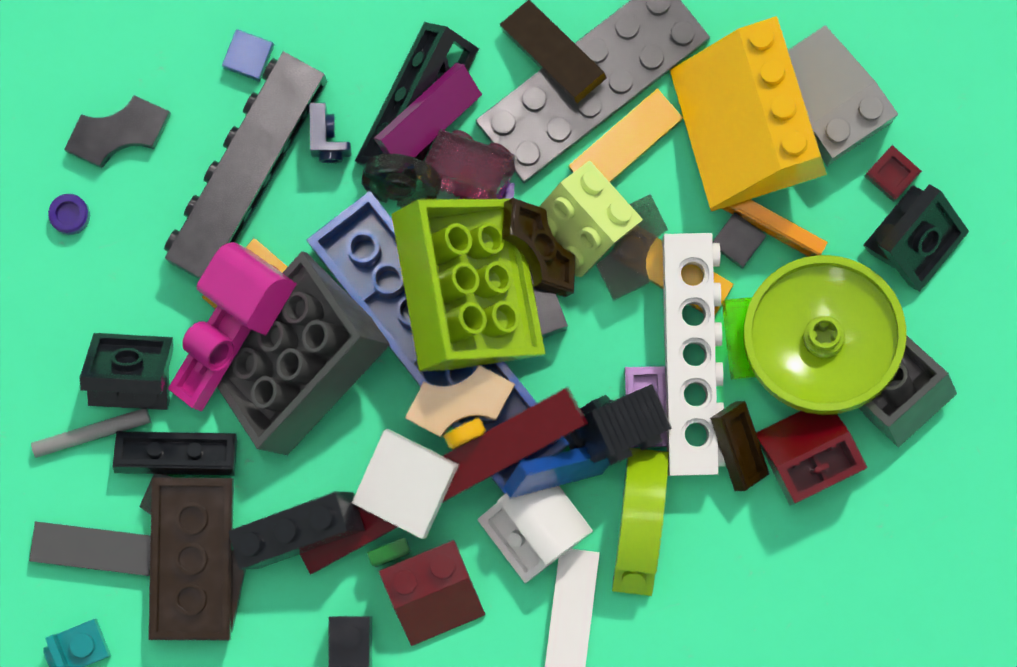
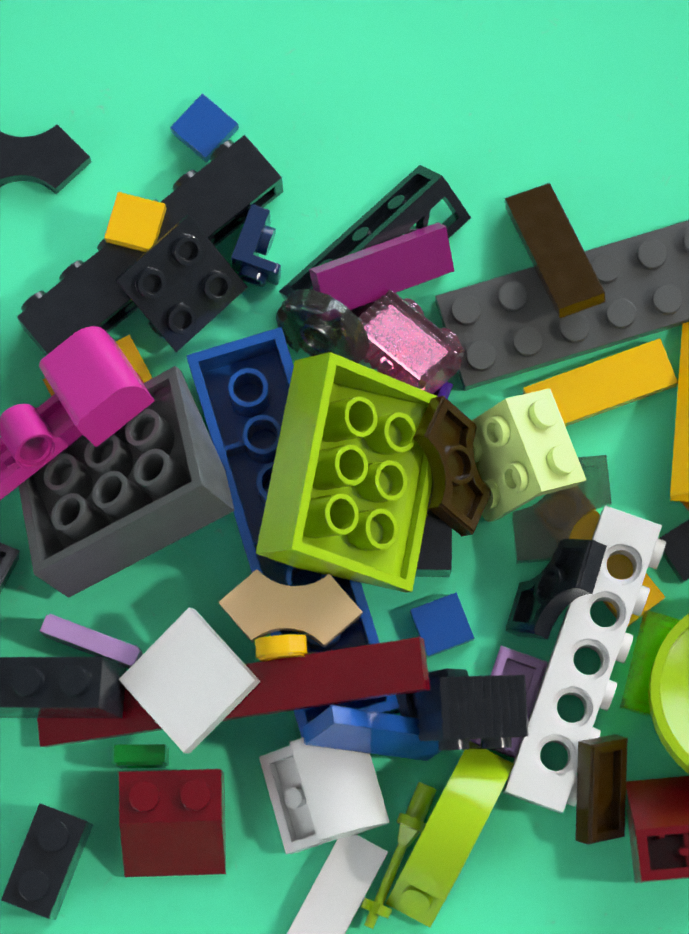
camera: 20 degrees right, 5 degrees down
none -> lavender tile [40,614,143,669]
none -> yellow tile [104,192,167,252]
none -> black hinge [115,214,248,352]
none -> lime piece [360,782,437,929]
none -> blue tile [410,592,475,658]
none -> black tile [506,539,607,639]

